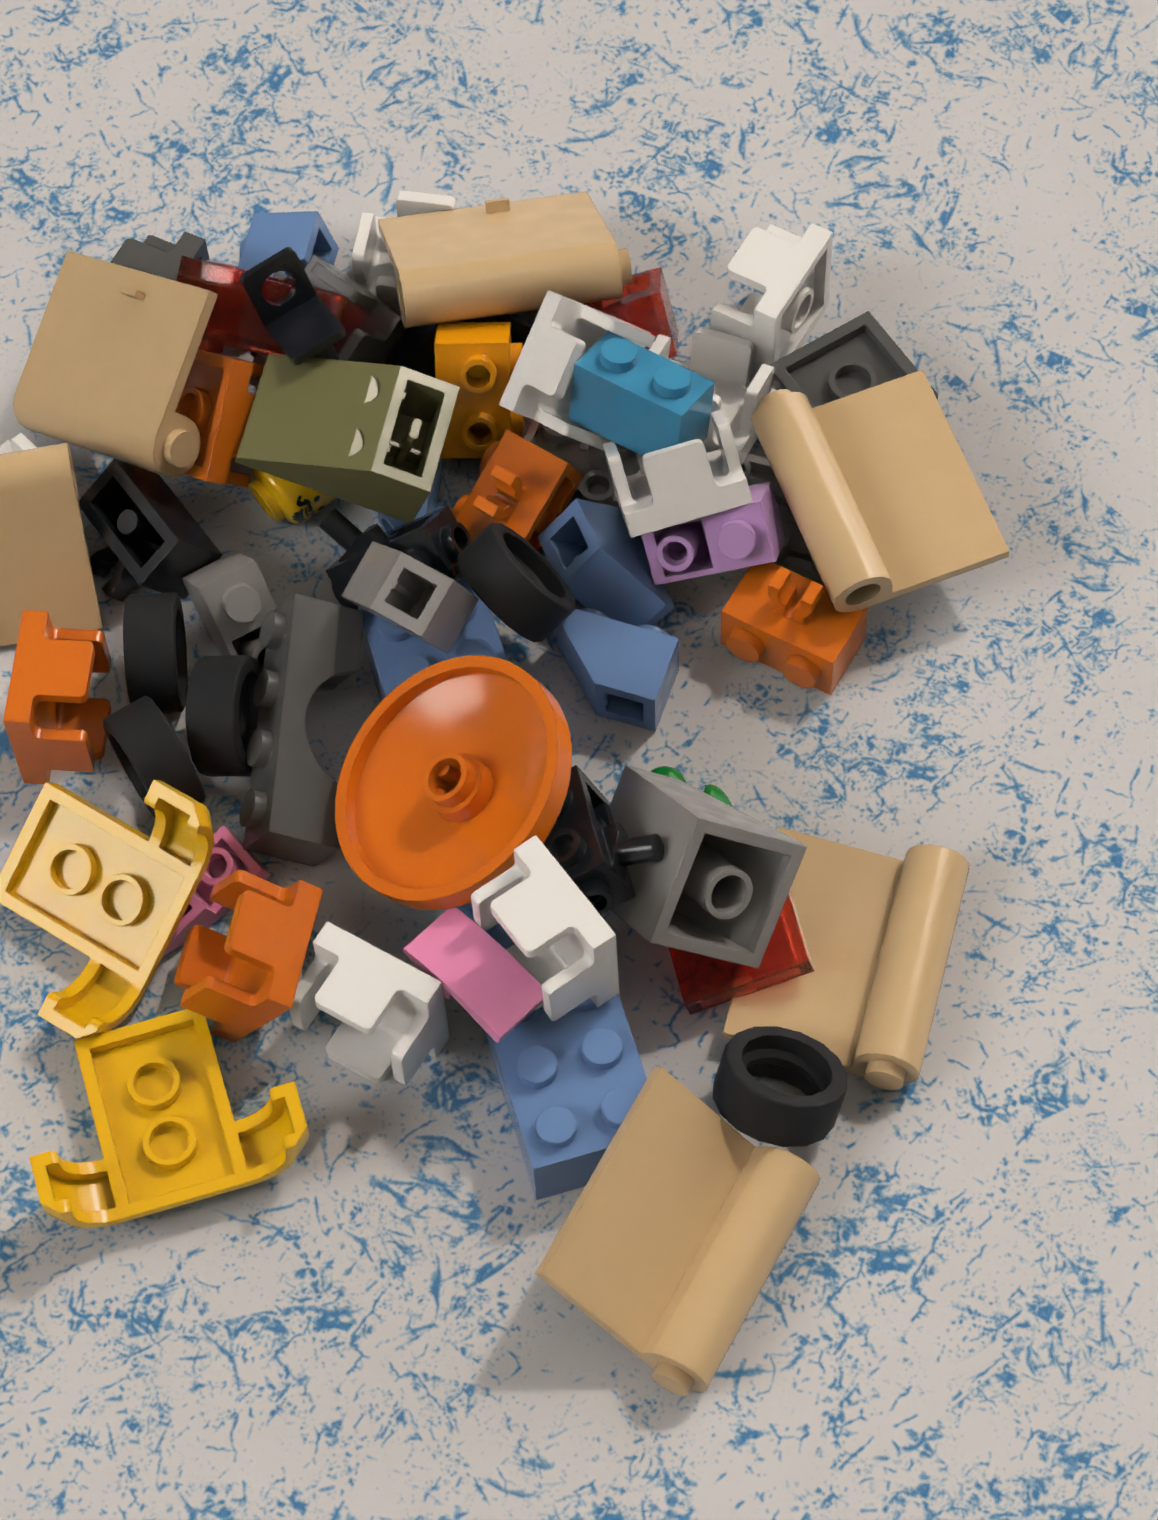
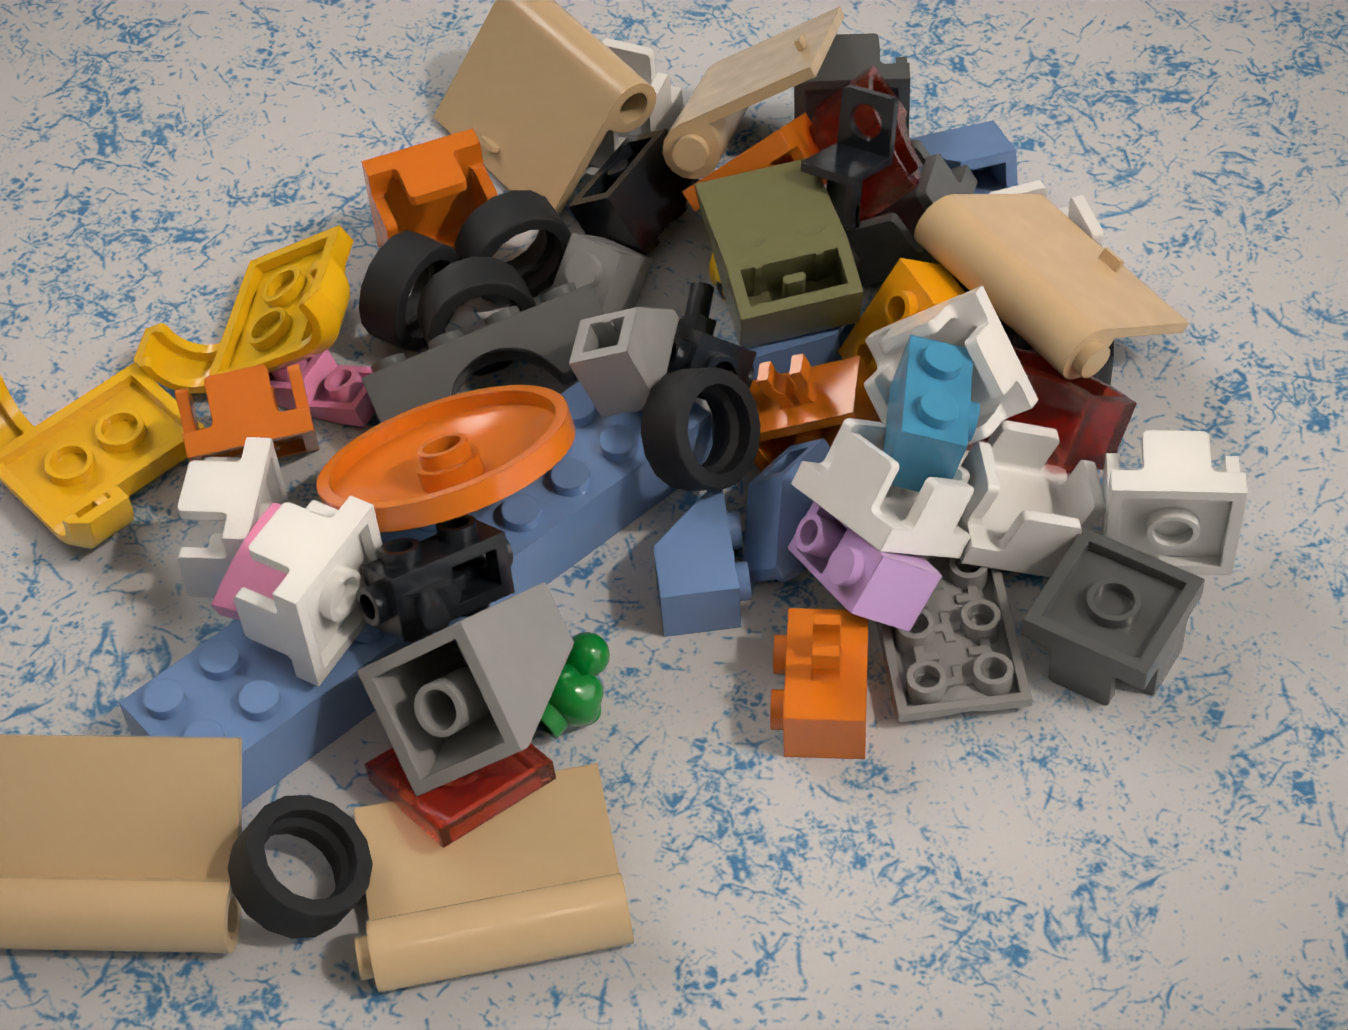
camera: 65 degrees right, 10 degrees down
tan door [750,369,1010,612] -> none

